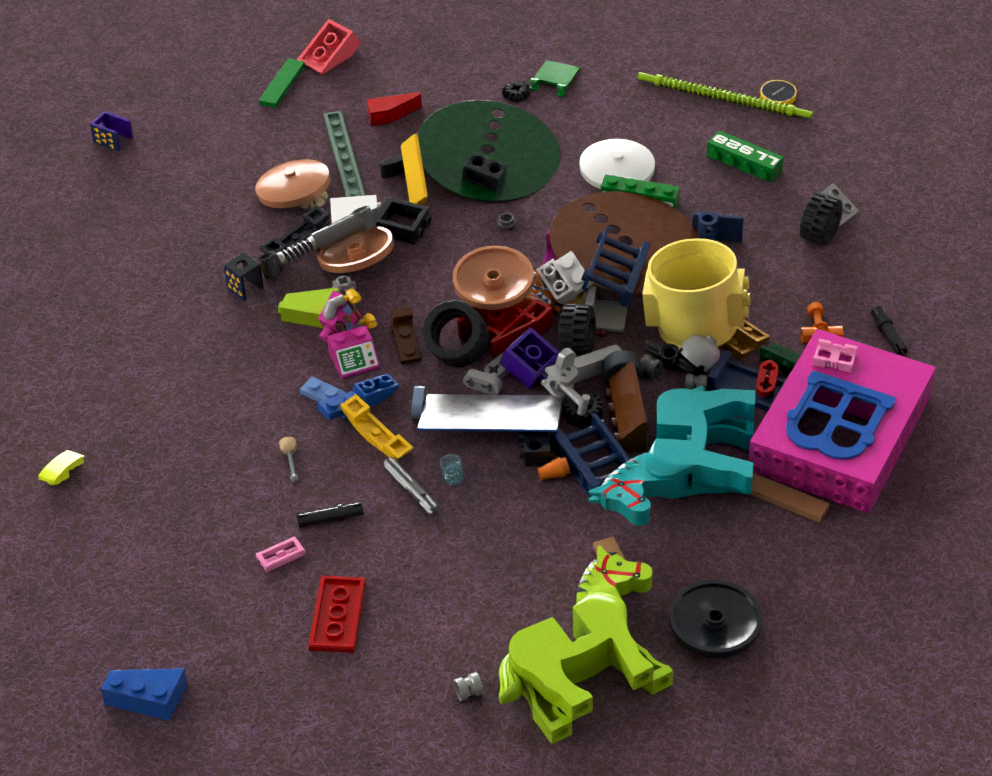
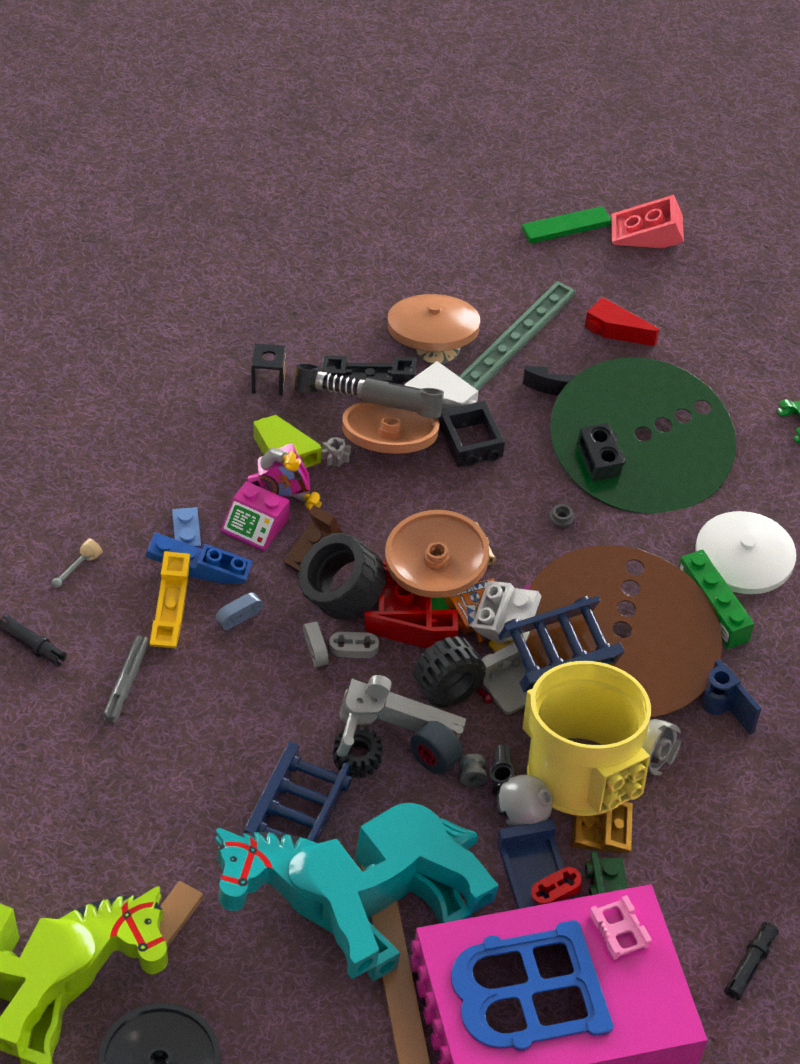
camera: 45 degrees right, 5 degrees up
dark purple piece [90,111,134,151] -> none
yellow slope [401,134,428,206] -> none
piece [418,394,563,432] -> none
clear light blue wheel [440,454,464,484] -> none
dark purple hinge [499,327,559,389] -> none
black gear [502,81,531,102] -> none
black brick [518,431,550,467] -> none
orange cone [537,457,570,481] -> none
reddish brown slope [605,362,647,453] -> none
dark grey wheel [685,374,707,390] -> none
orange bar [800,302,844,343] -> none

